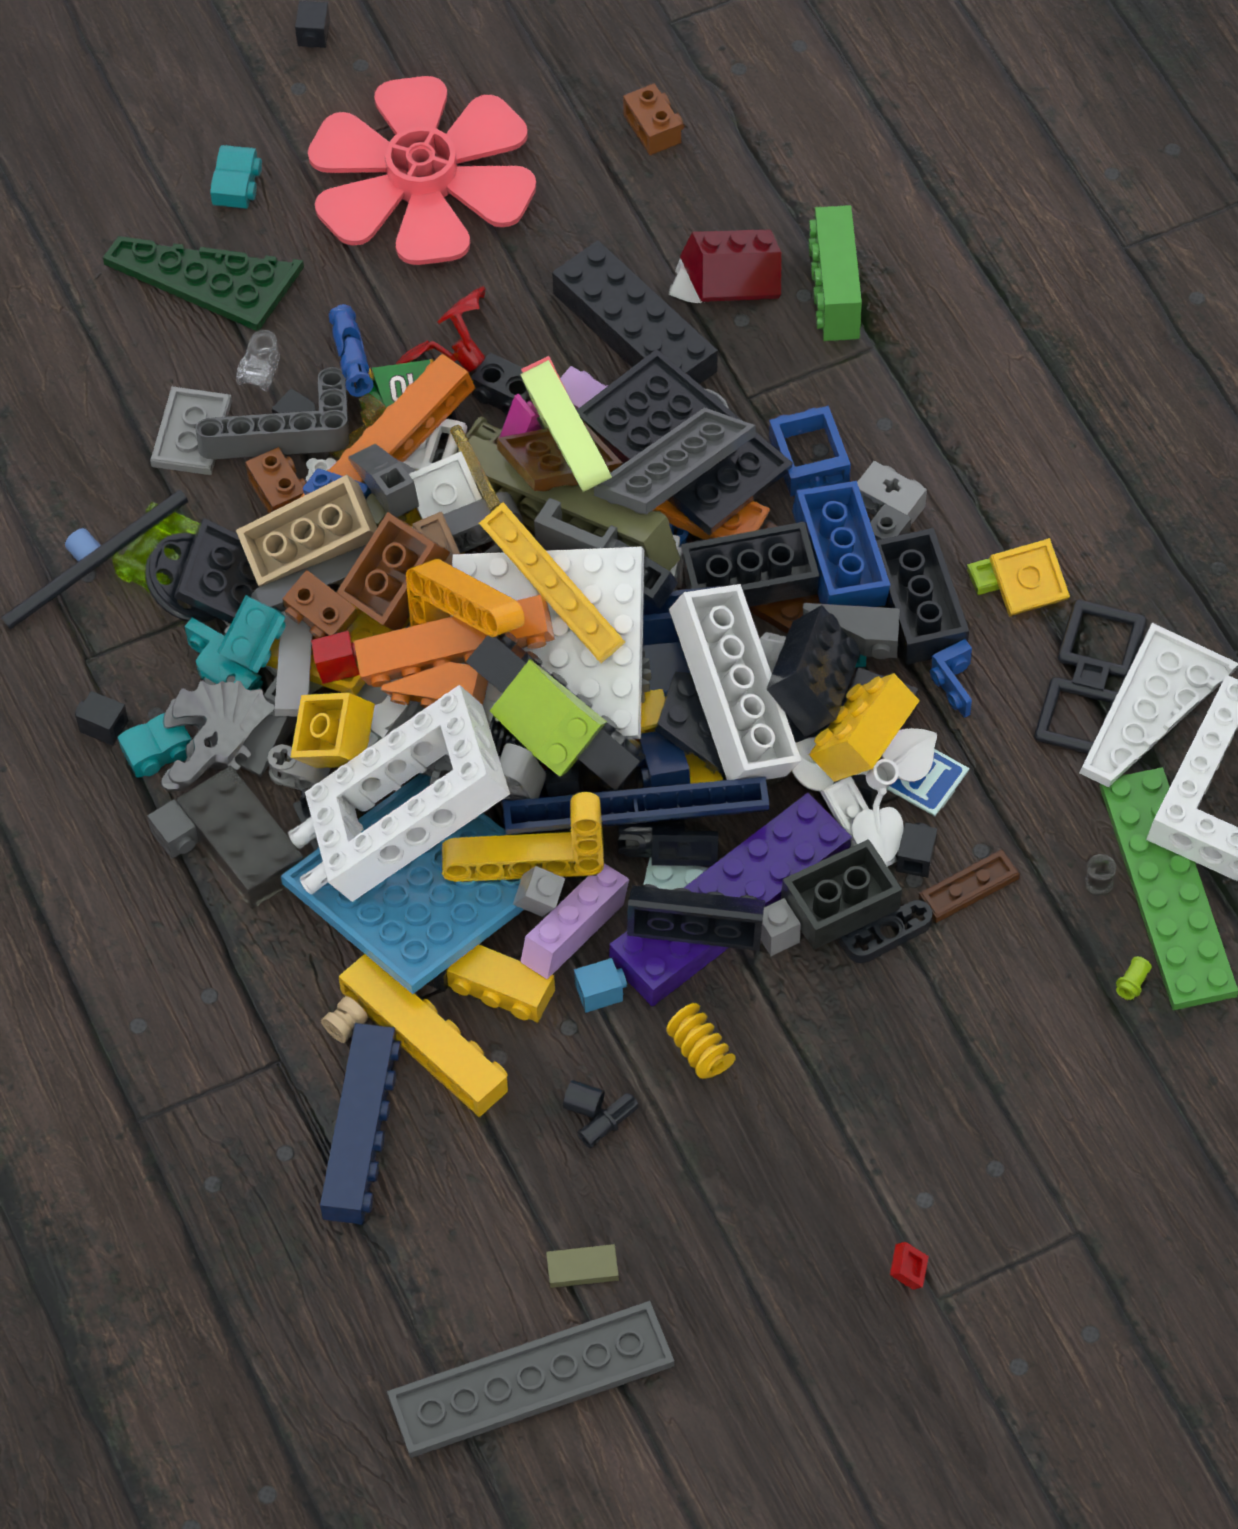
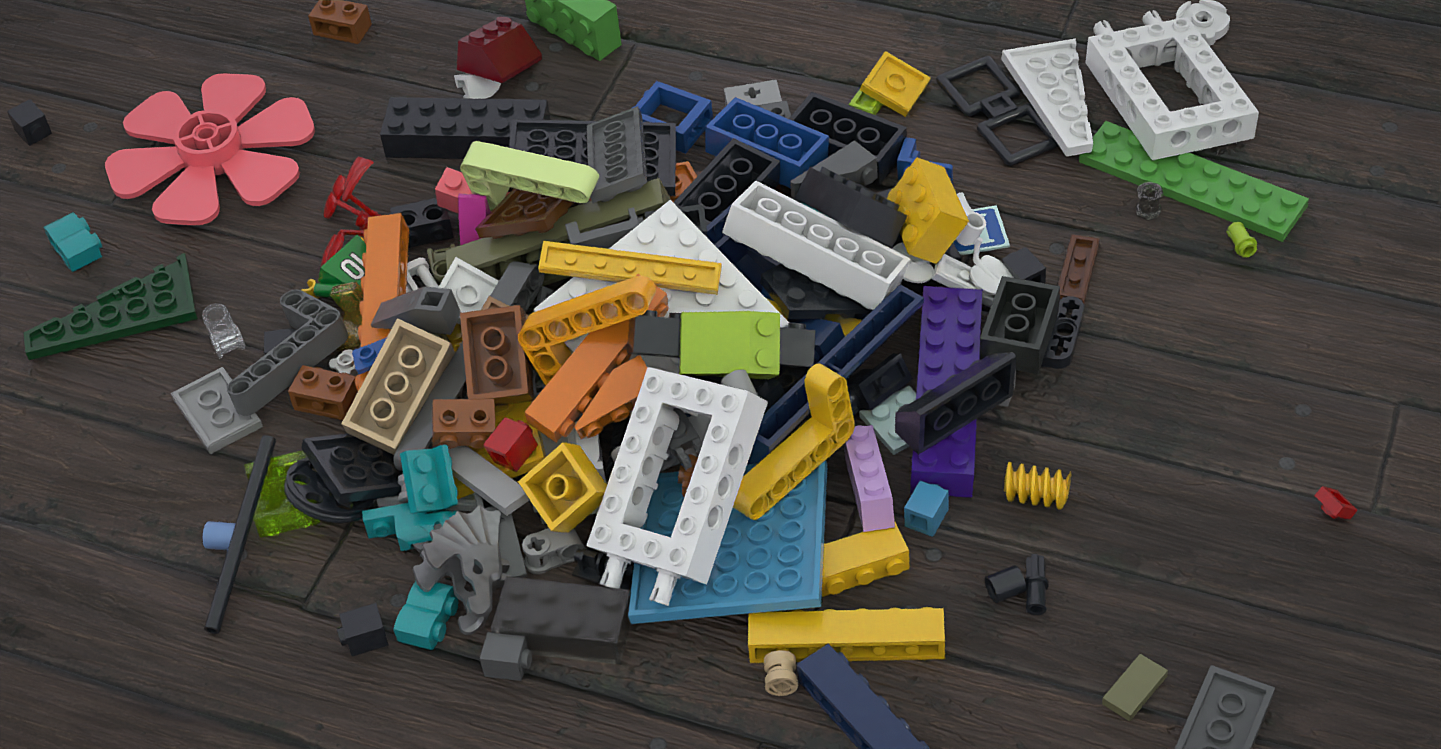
camera: 40 degrees left, 10 degrees down
blue piece [329,304,373,397] -> none
clear yellow bar [450,425,501,512] -> none
light grey brick [513,866,565,917] -> none

